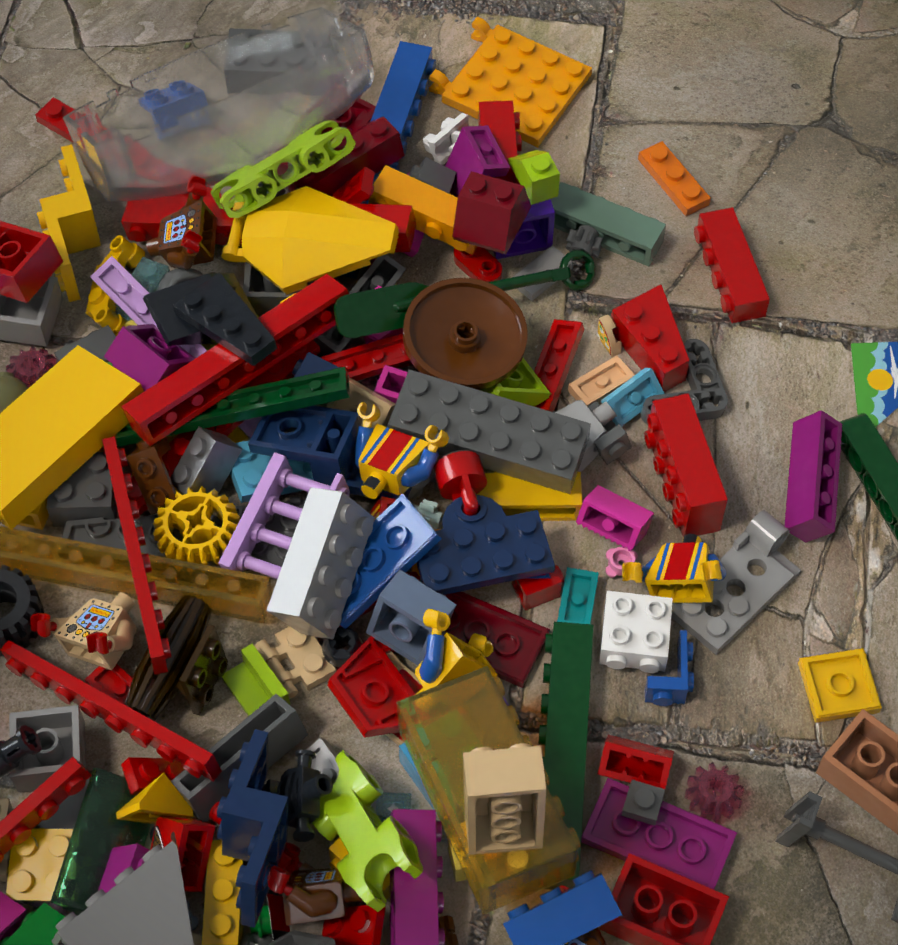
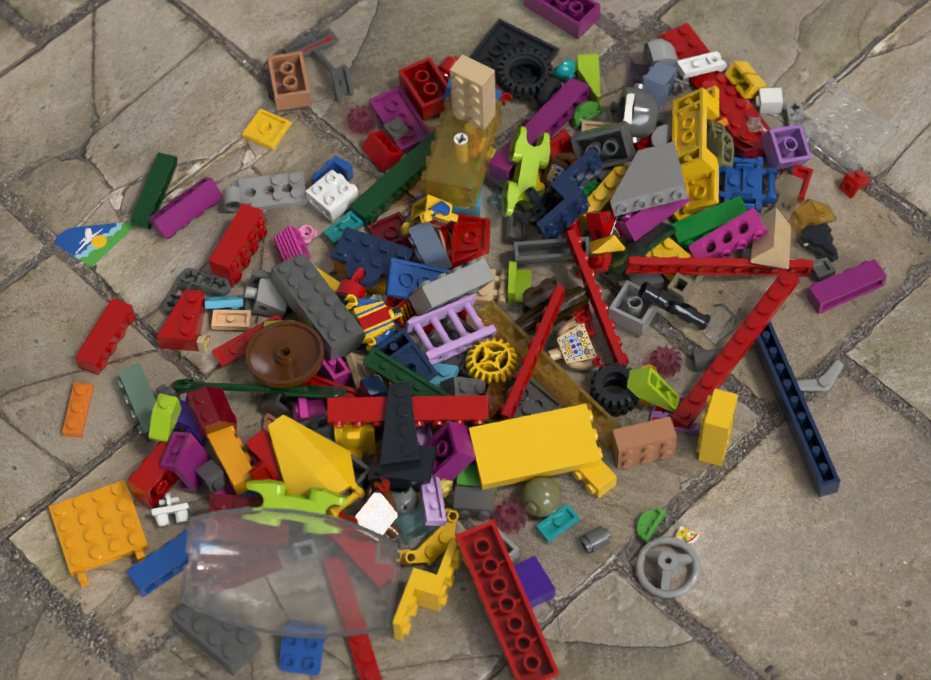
camera: 140 degrees left, 0 degrees up
torso [622,534,726,603] -> none

